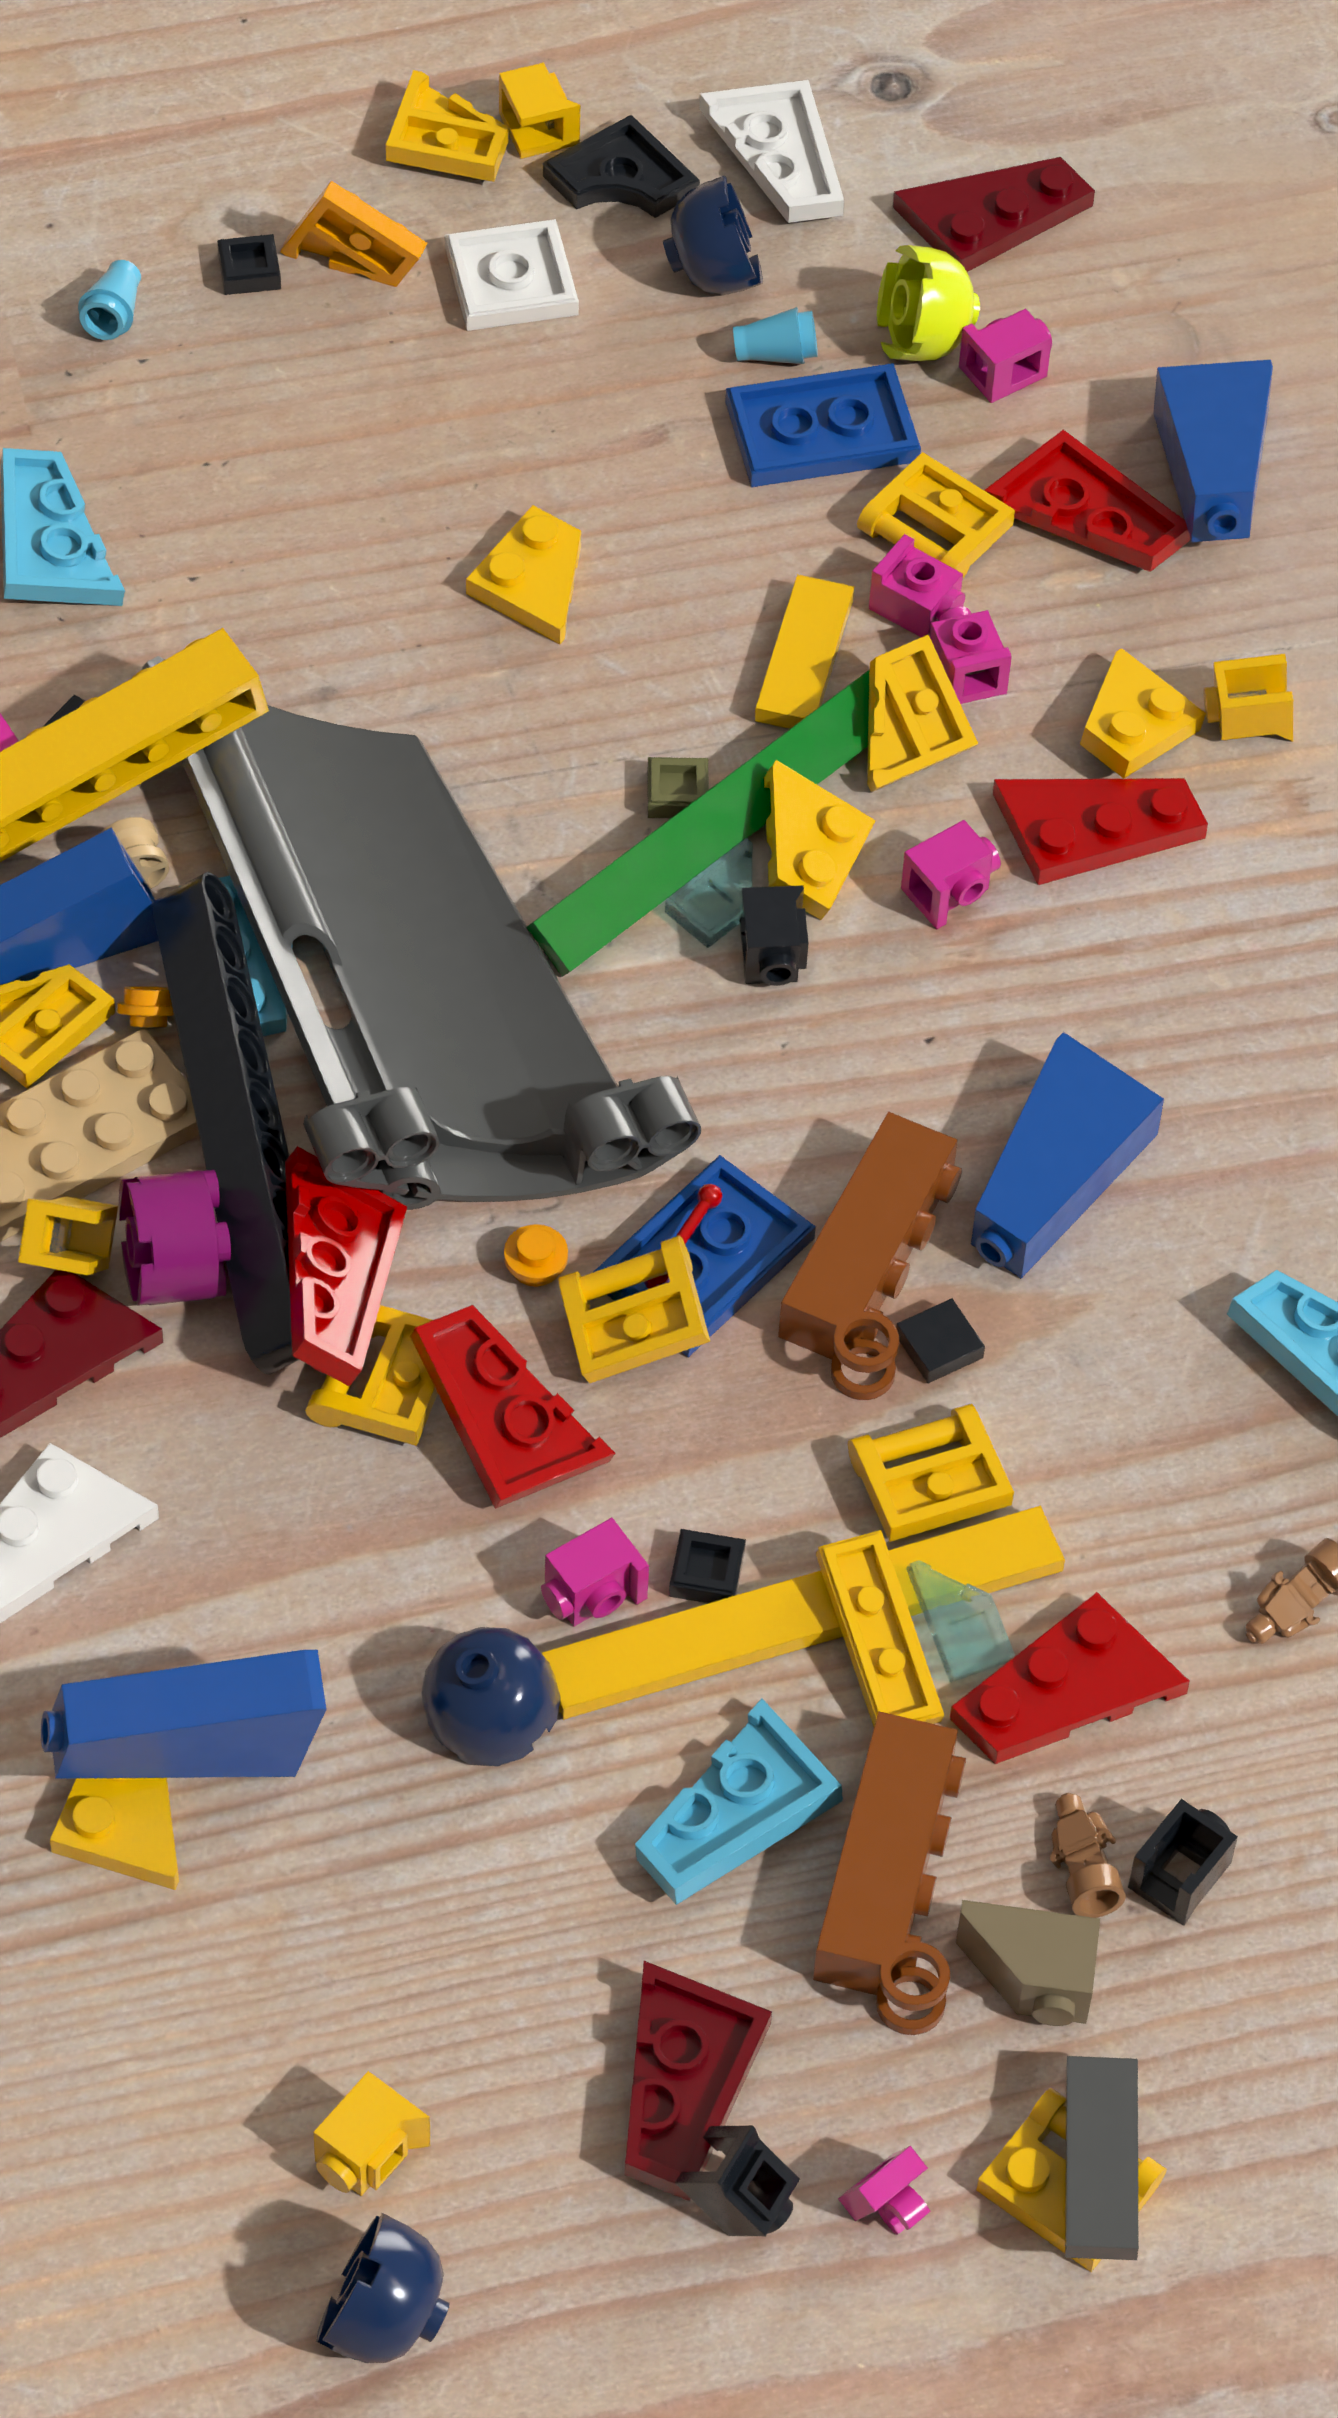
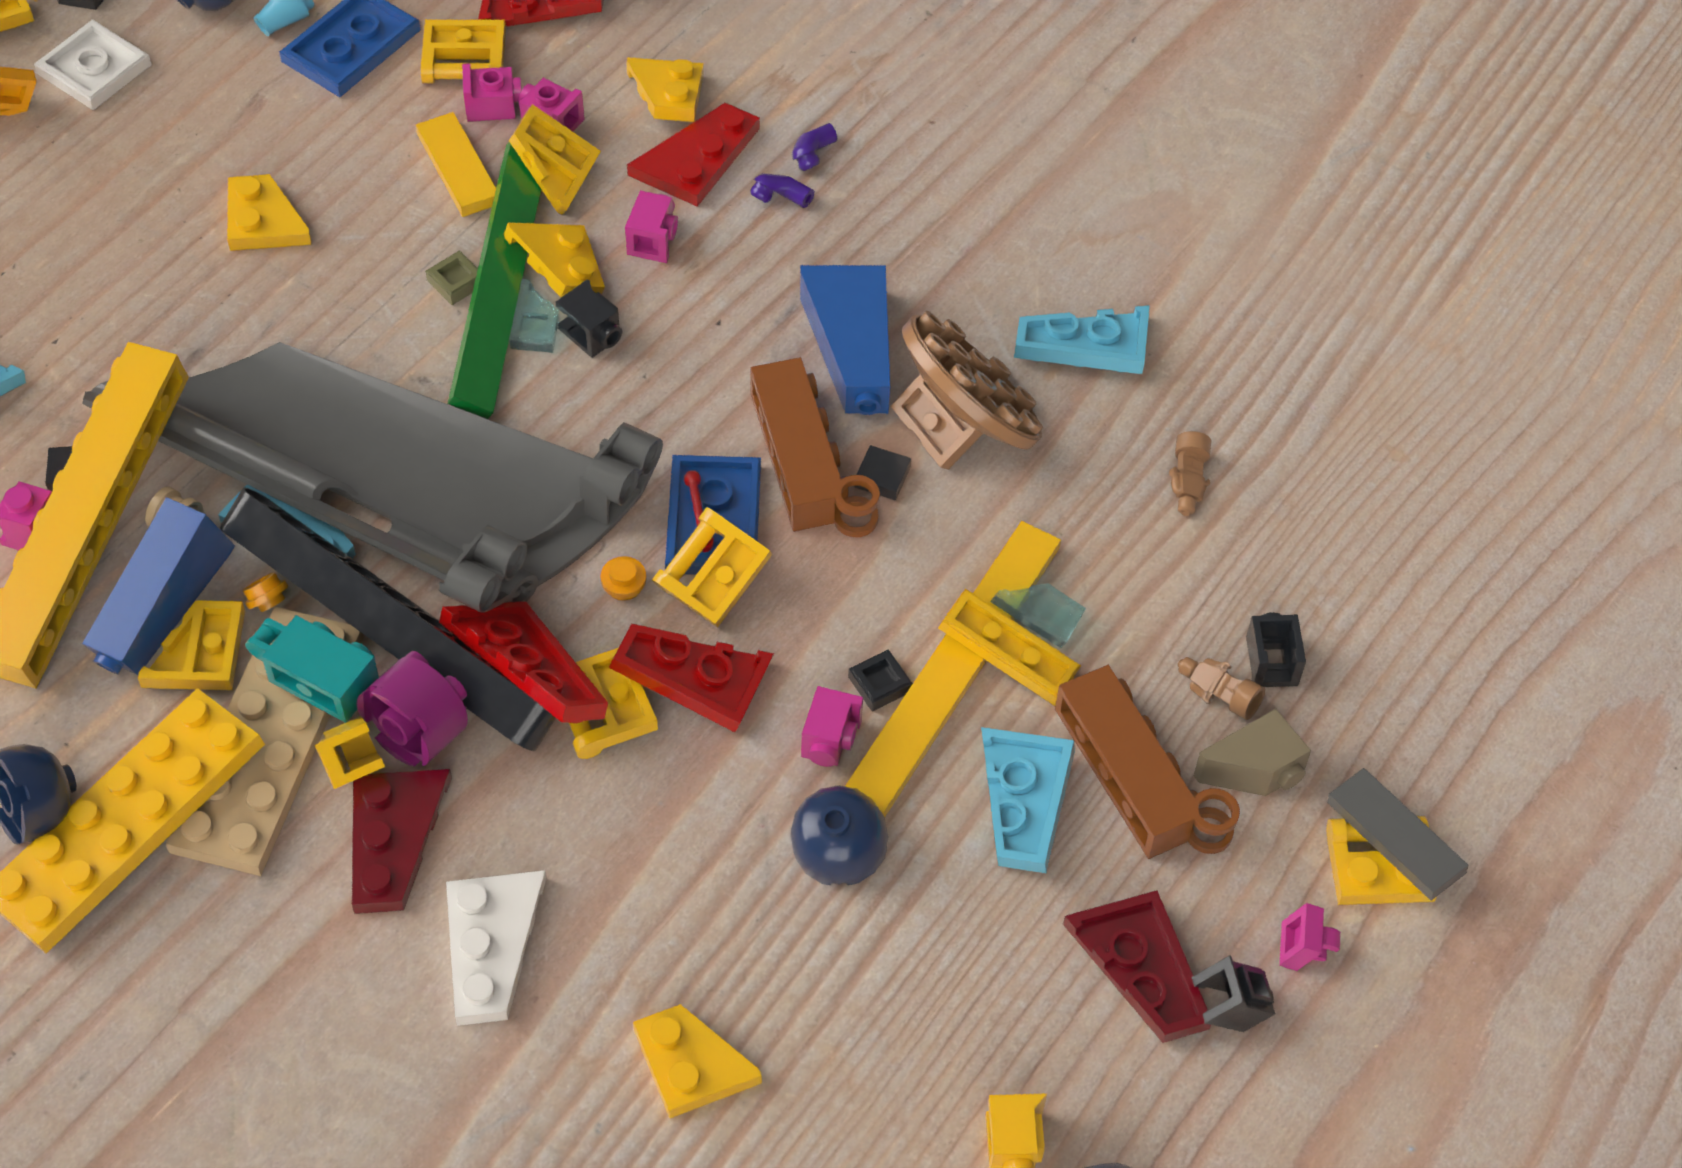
camera: 40 degrees left, 0 degrees up
blue slope [41,1650,327,1779] -> none
yellow plate [847,1404,1014,1542] -> none
red wing [950,1592,1190,1764] -> none
yellow window [1203,654,1294,742] -> none
none -> teal brick [245,615,379,723]
none -> dark purple arm [750,173,814,208]
none -> dark purple arm [792,123,838,171]
none -> medium nougat bracket [891,311,1043,470]

